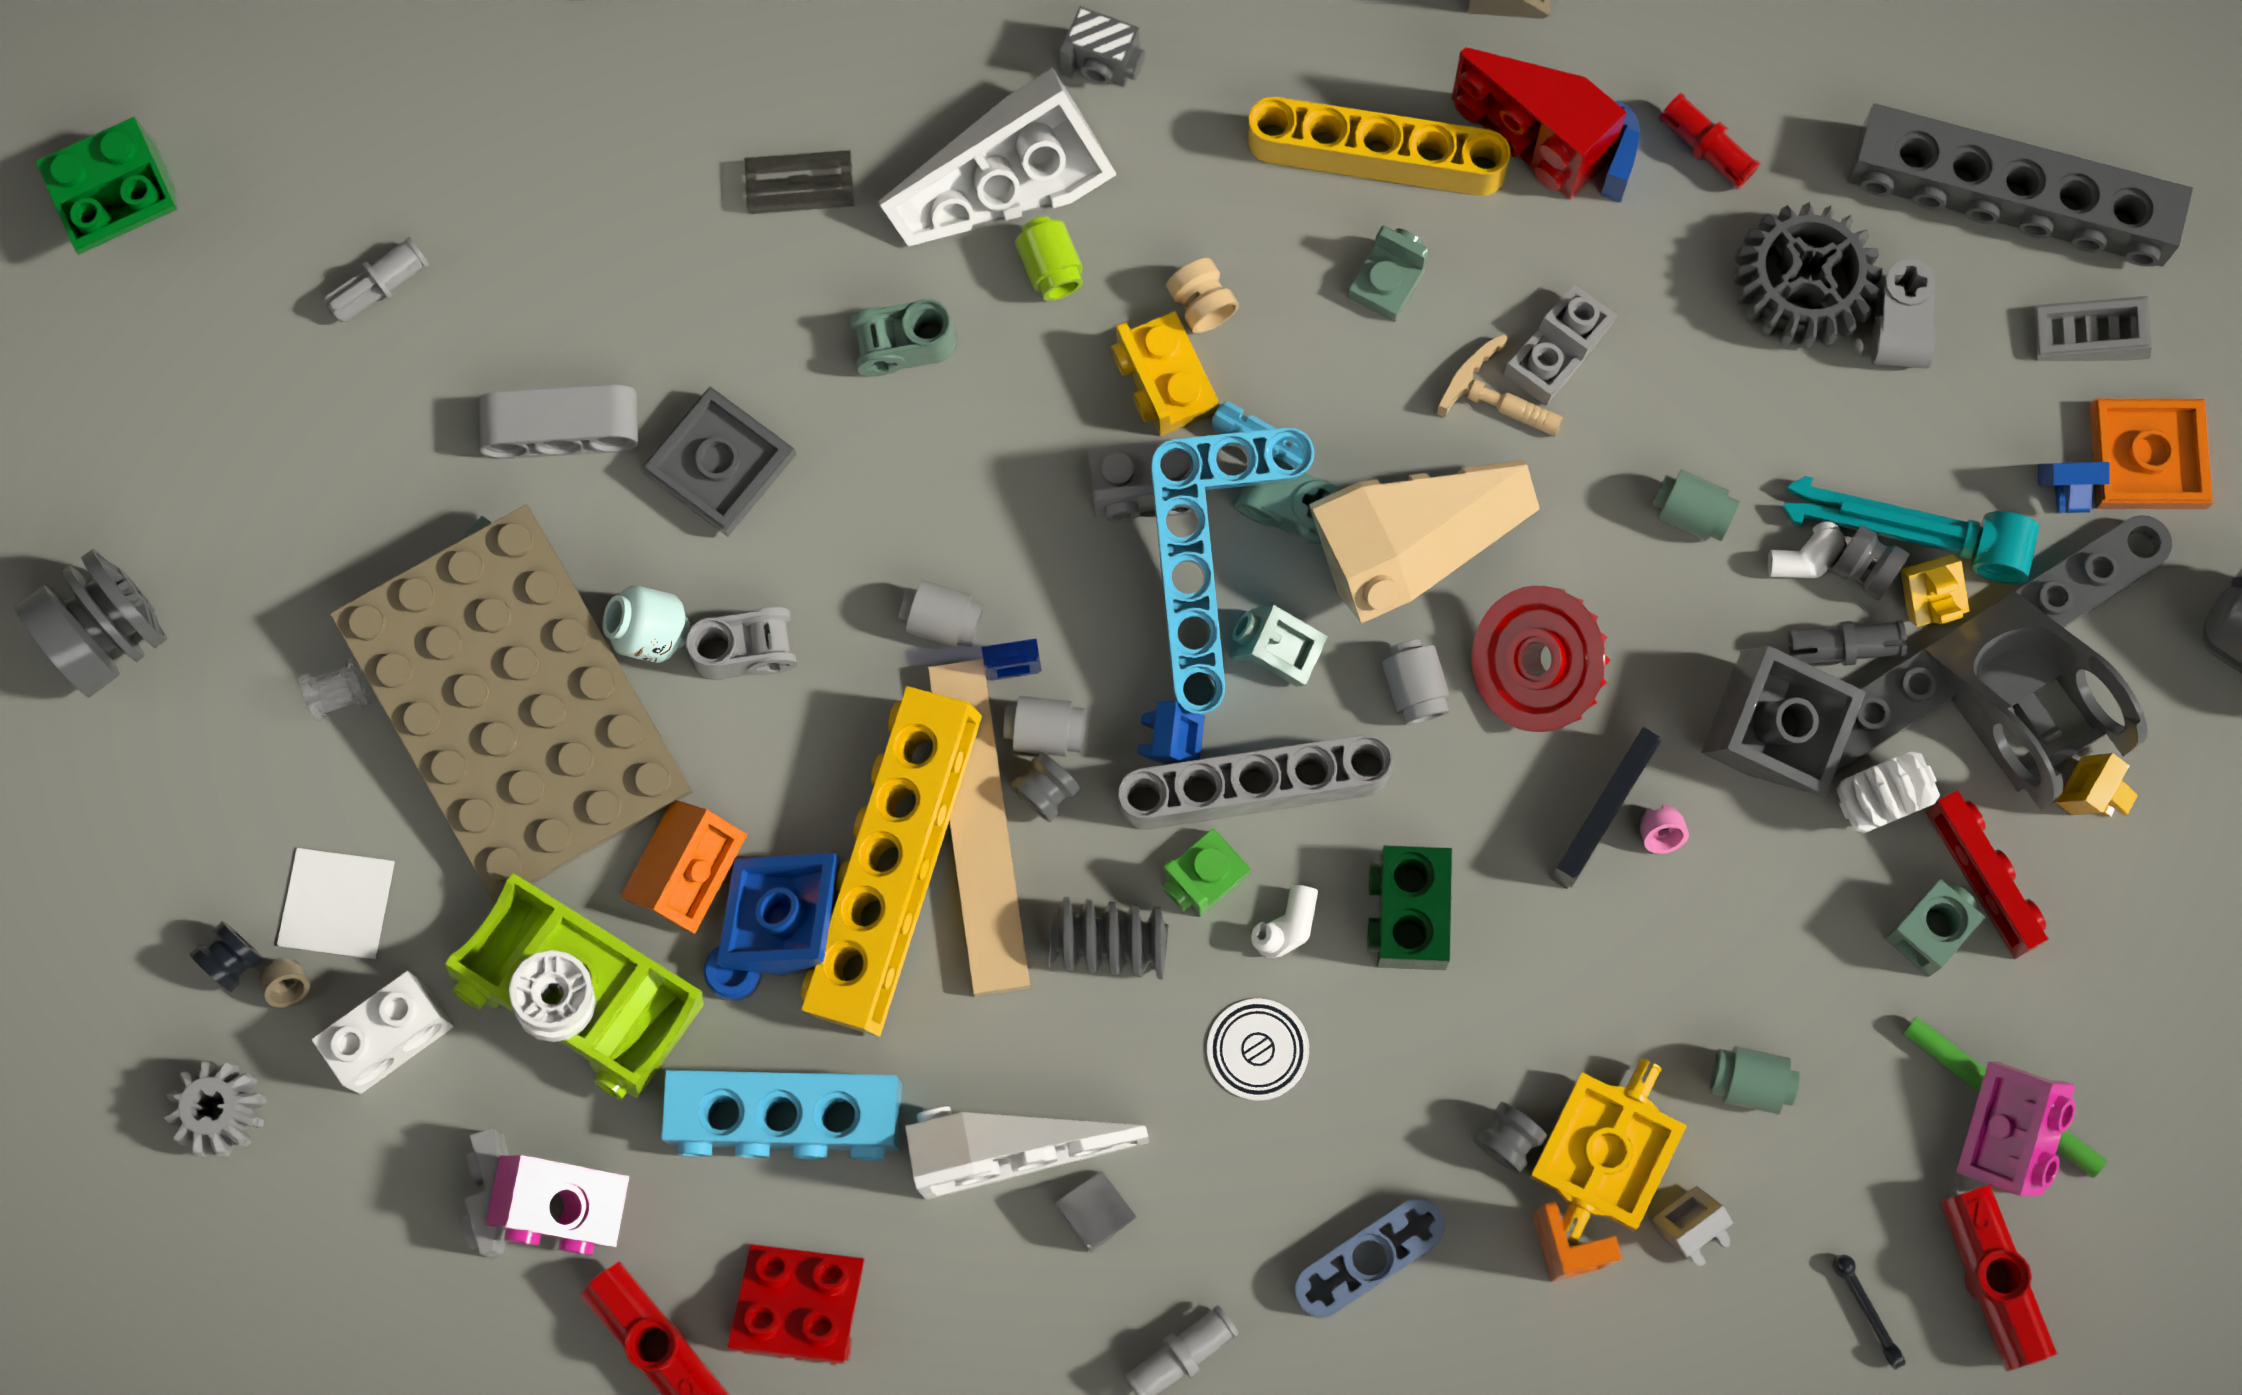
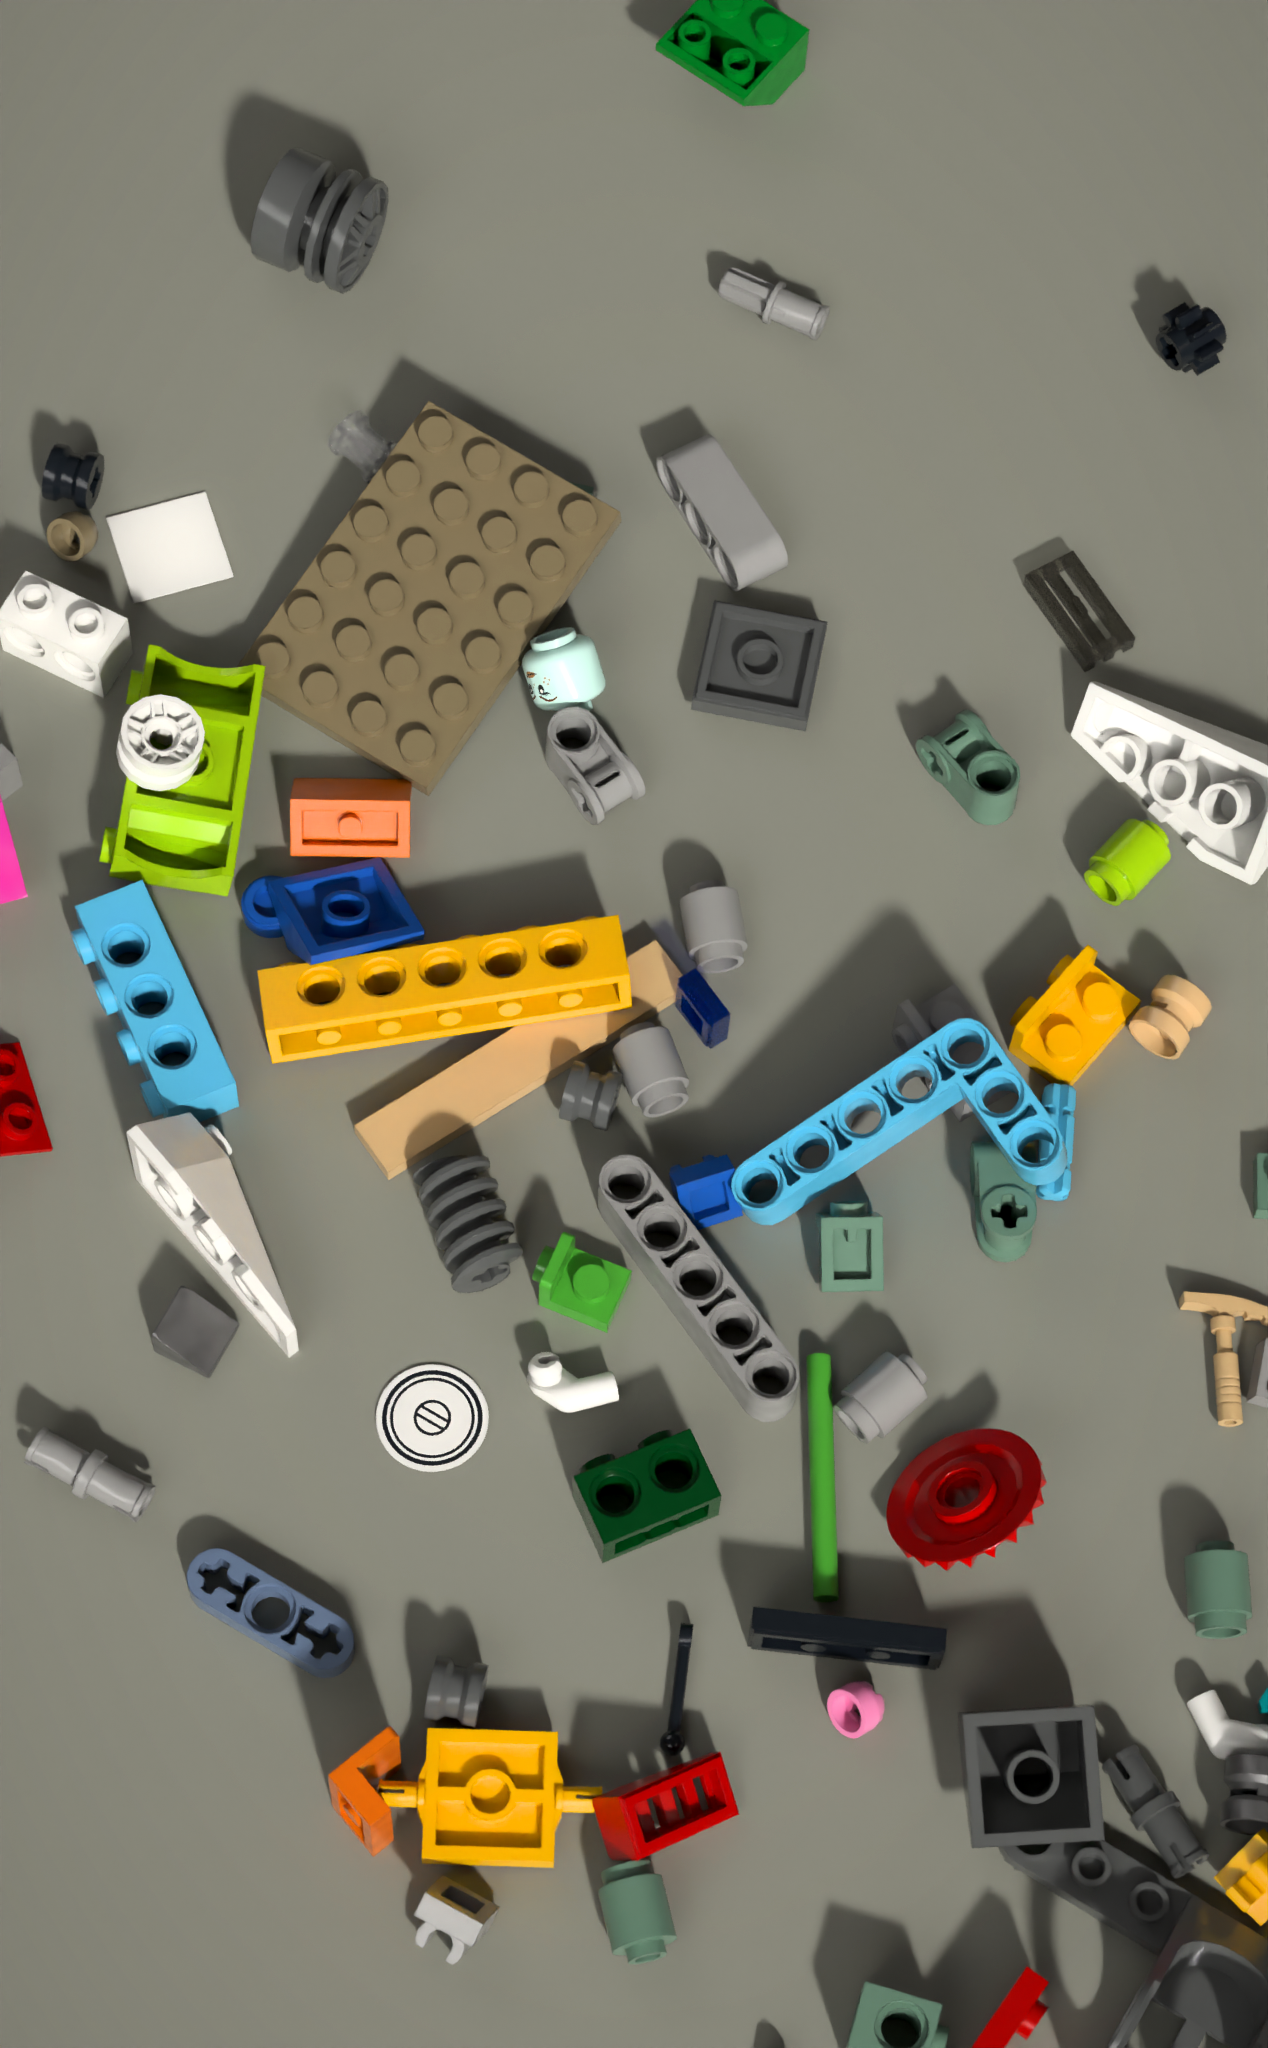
camera: 55 degrees right, 10 degrees down
tan wedge [1309,460,1540,624] -> none
white gear [1836,752,1940,833] -> none
none -> red slope [592,1752,739,1861]
none -> black hinge [659,1623,694,1756]
none -> bright green bar [806,1353,839,1603]

